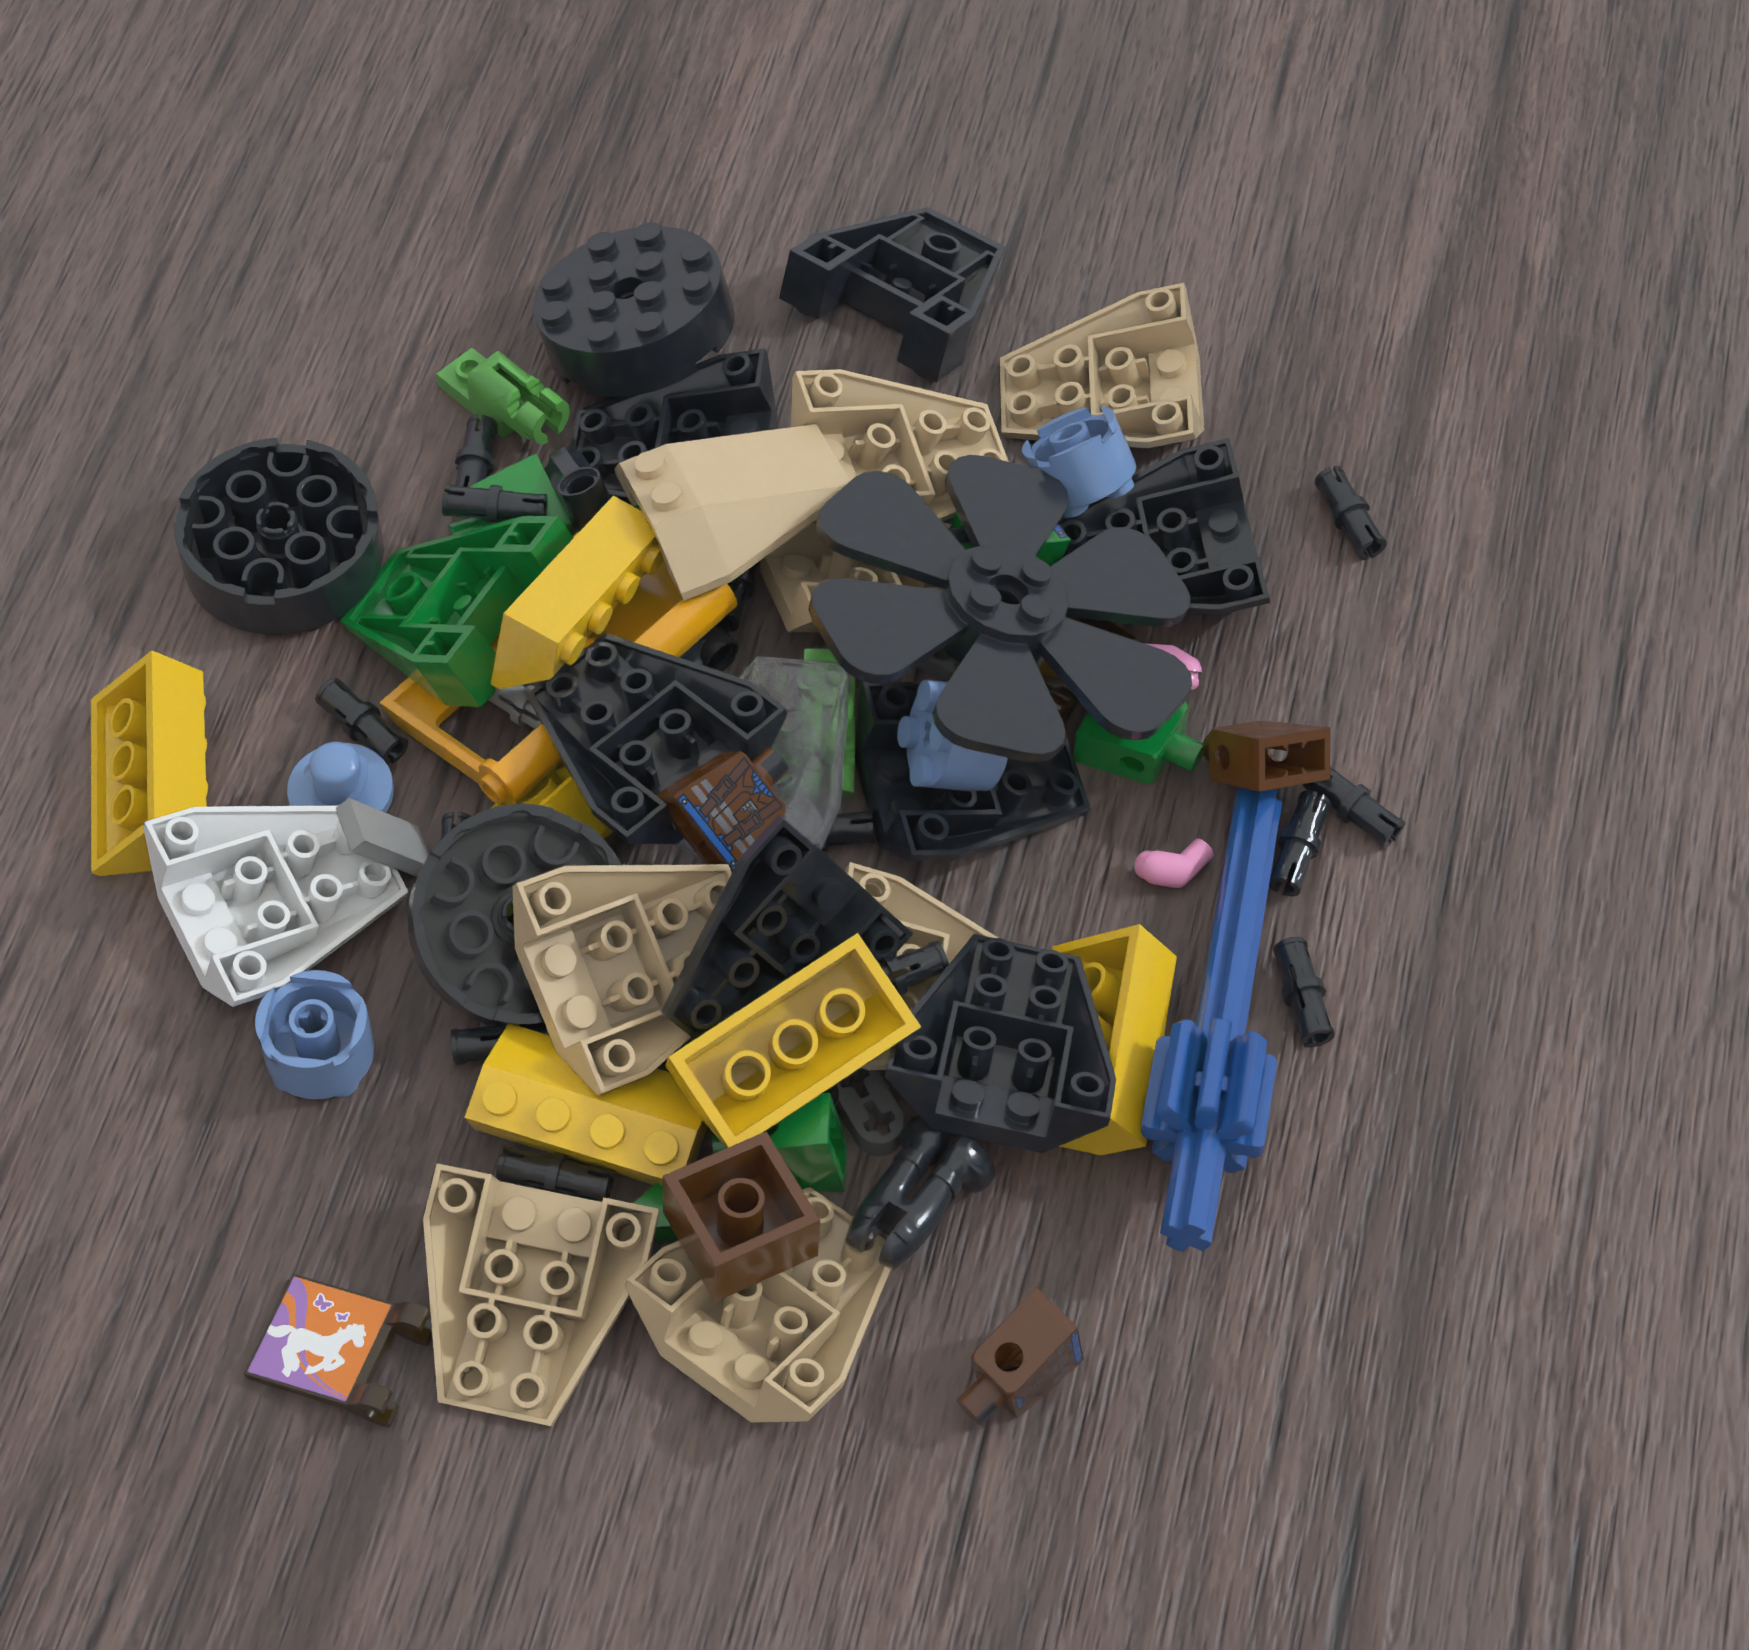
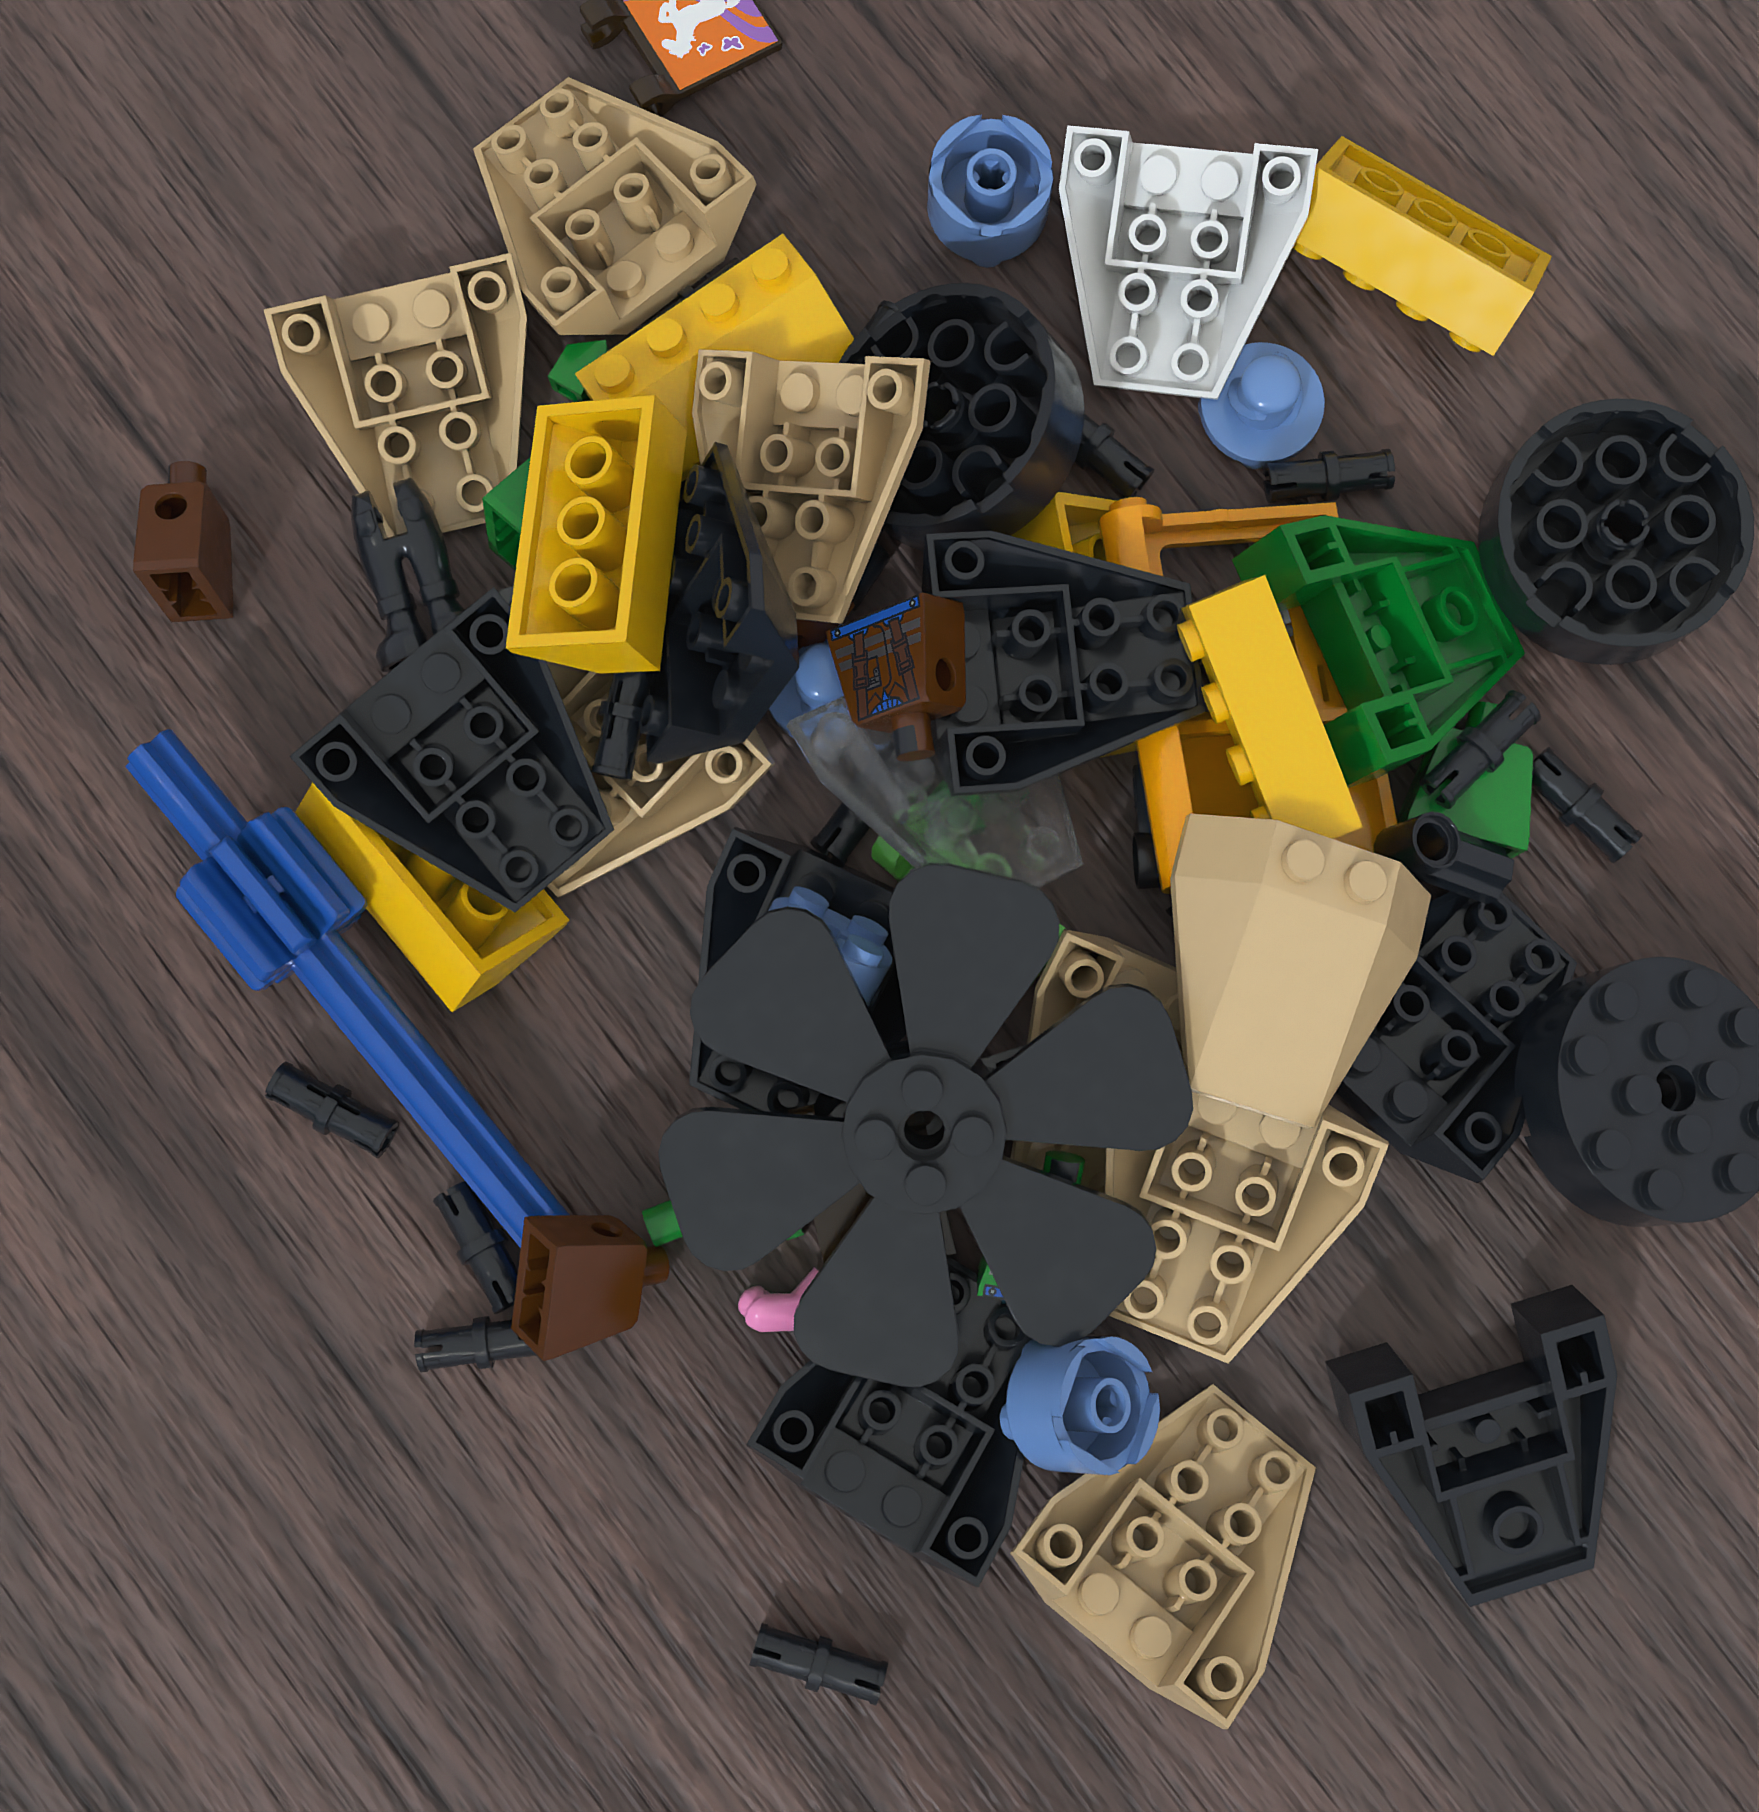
camera: 130 degrees right, 25 degrees up
light grey tile [336,798,429,876] -> none
bright green plate [436,348,570,444] -> none
reddish brown brick [663,1132,820,1302] -> none
bright pink arm [1134,839,1214,888] -> none

